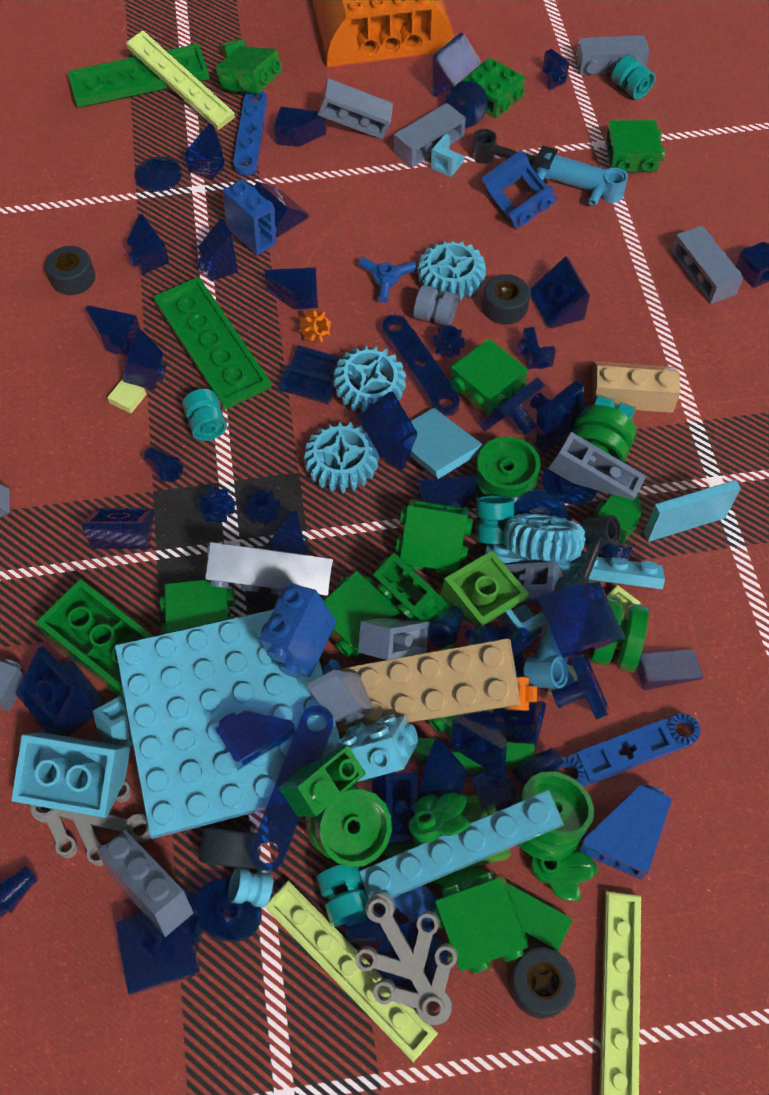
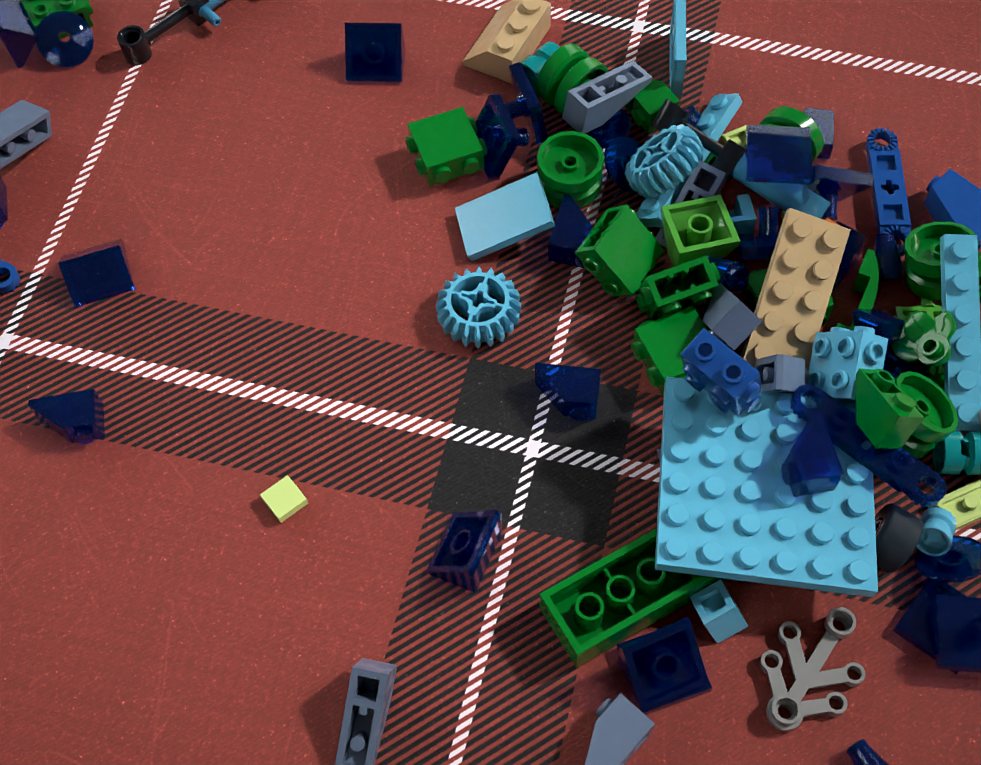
camera: 65 degrees left, 0 degrees up
medium azure slope [11,732,130,818] -> none
black wheel [45,246,95,295] -> none
clear blue slope [86,305,142,356] -> none
sand blue brick [97,830,193,937] -> none
clear blue slope [123,329,166,390] -> none
clear blue cone [143,447,184,482] -> none
green plate [153,277,271,410] -> none
green brick [160,580,236,635] -> none
teal wheel [182,389,227,441] -> none
clear blue slope [197,219,238,282] -> none
clear blue gear [199,488,235,523] -> none
brick [204,541,333,595] -> none
blue brick [222,179,277,256] -> none
clear blue gear [244,489,281,526] -> none
clear blue slope [265,267,318,309] -> none
clear blue slope [278,345,343,405] -> none
orange gear [298,310,331,343] -> none
medium azure gear [333,344,406,415] -> none
blue piece [358,257,417,303] -> none
clear blue slope [358,391,418,470] -> none
clear blue piece [382,314,460,416] -> none
sand blue brick [394,103,466,168] -> none
sand blue wheel [414,285,459,327] -> none
medium azure gear [418,240,486,301] -> none
medium azure panel [431,134,465,177] -> none
clear blue gear [432,325,465,359] -> none
clear blue slope [451,711,507,777] -> none
clear blue bracket [472,767,516,812] -> none
teal wheel [476,495,514,544] -> none
blue panel [481,149,557,230] -> none
black wheel [483,274,530,324] -> none
clear blue bracket [518,327,556,369] -> none

